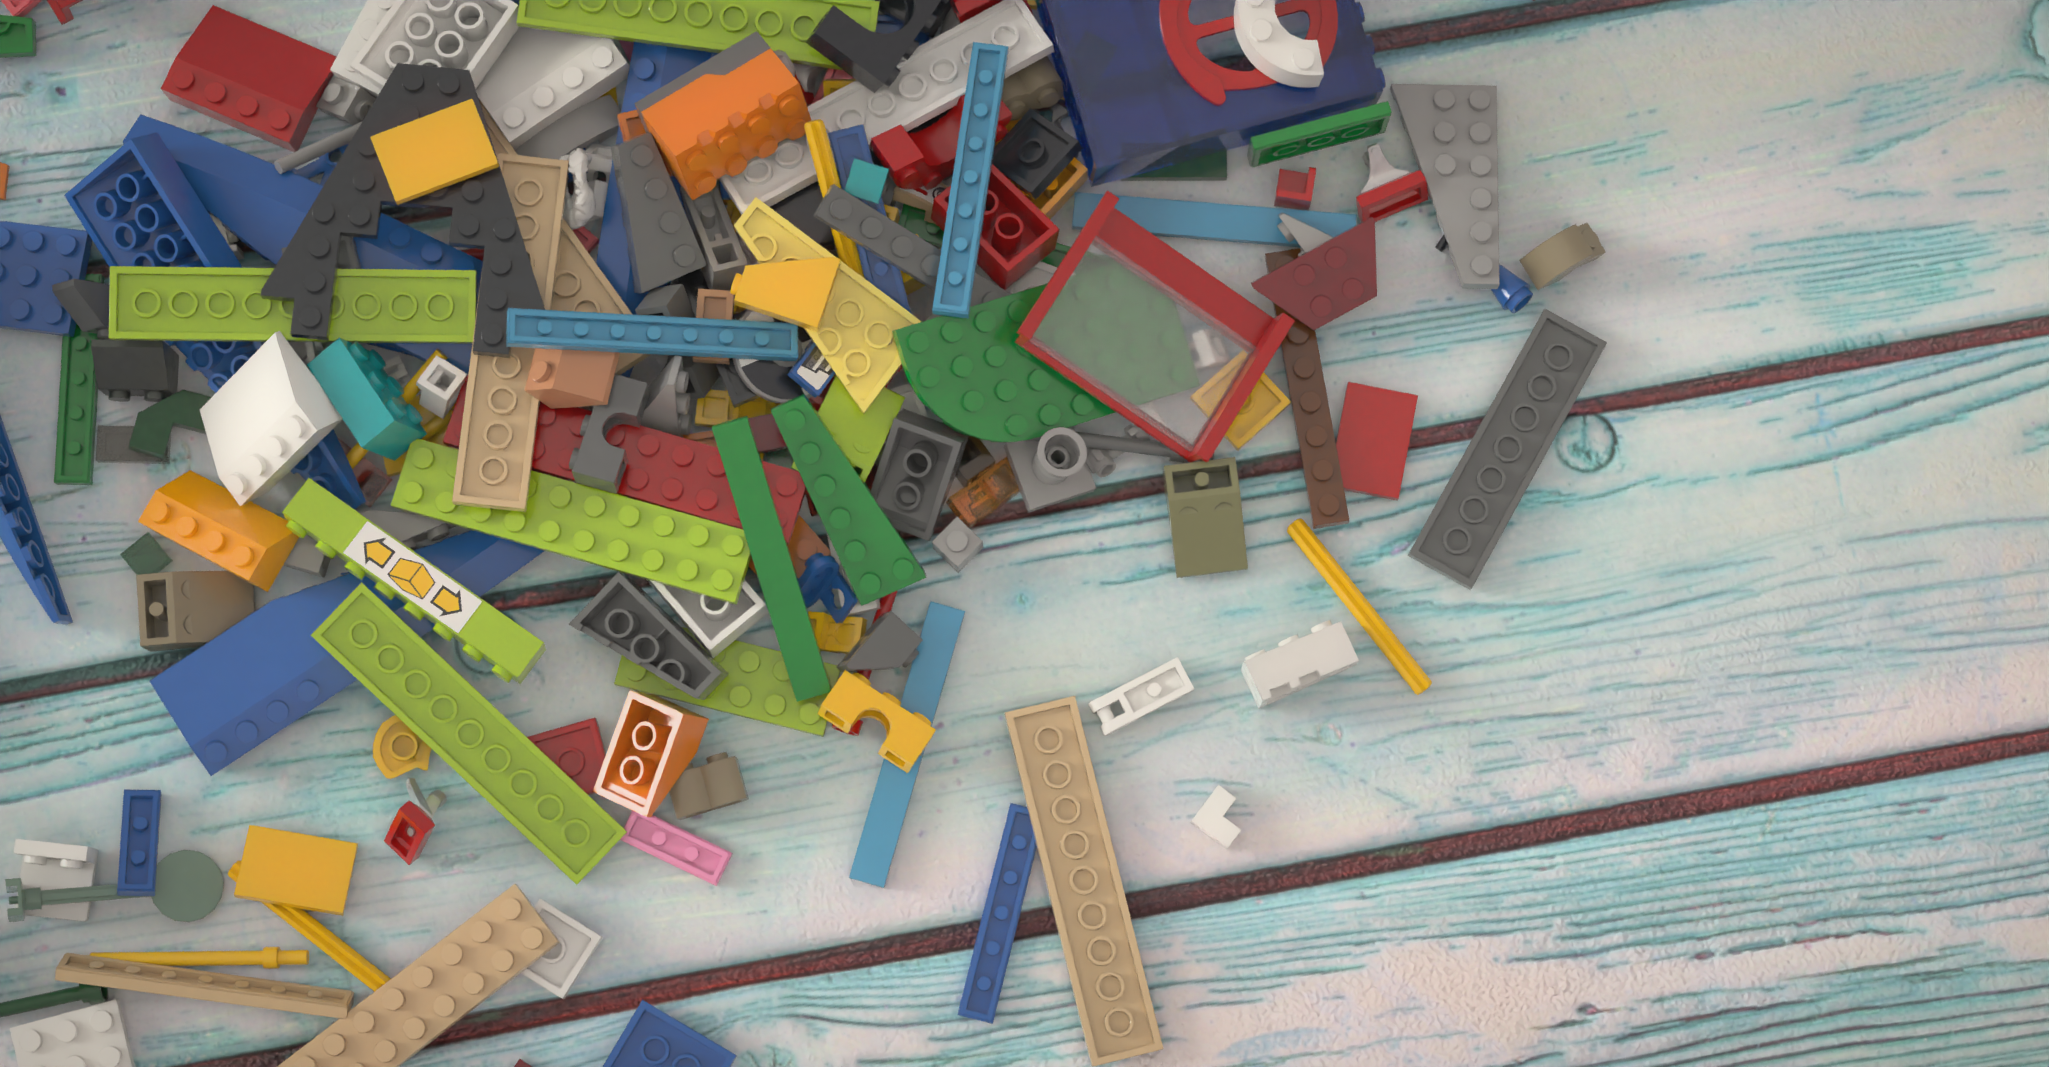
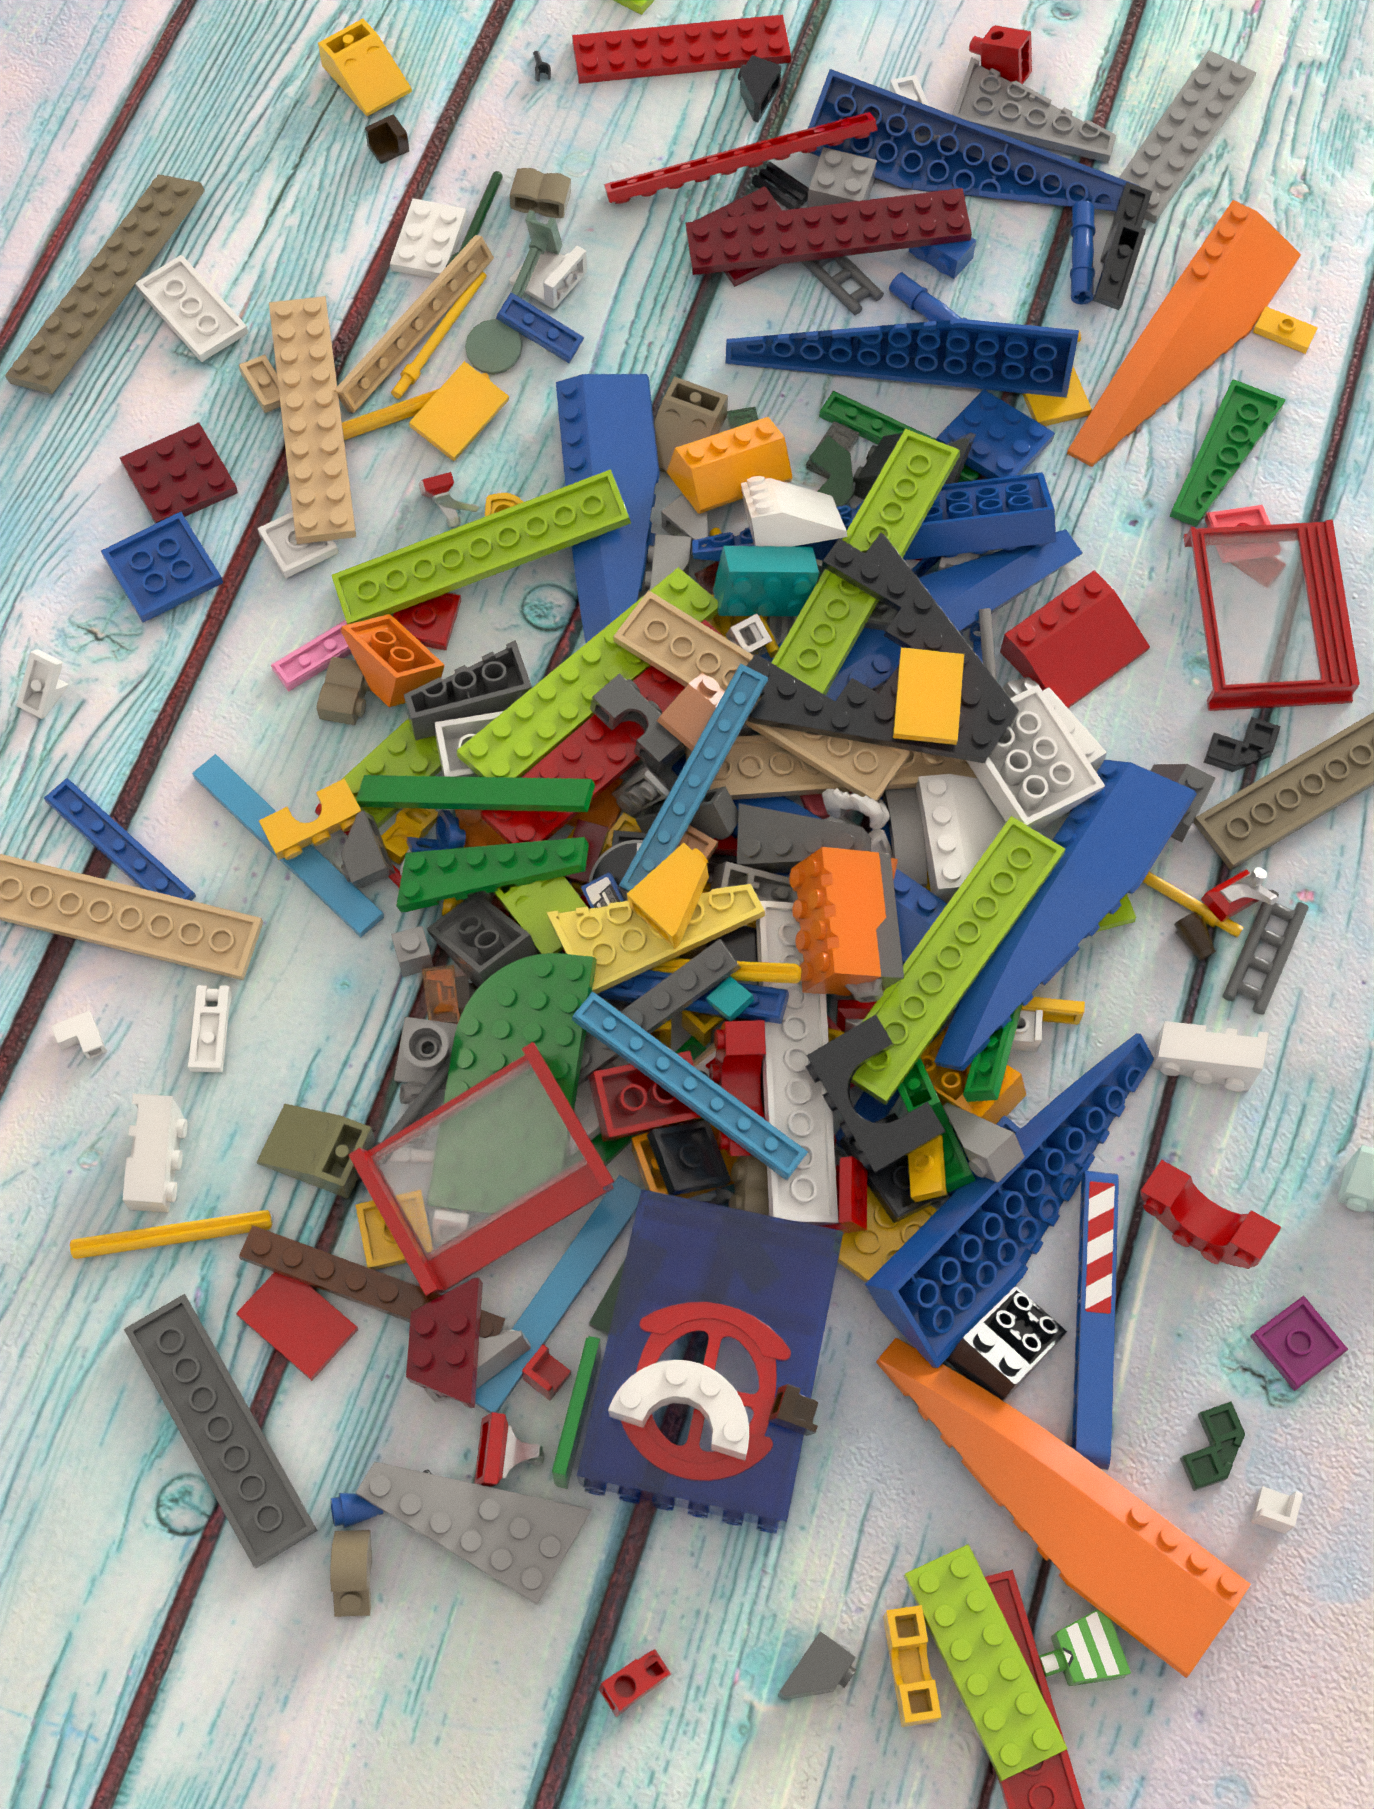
camera: 115 degrees right, 15 degrees down
lime brick [282,478,546,684] -> none

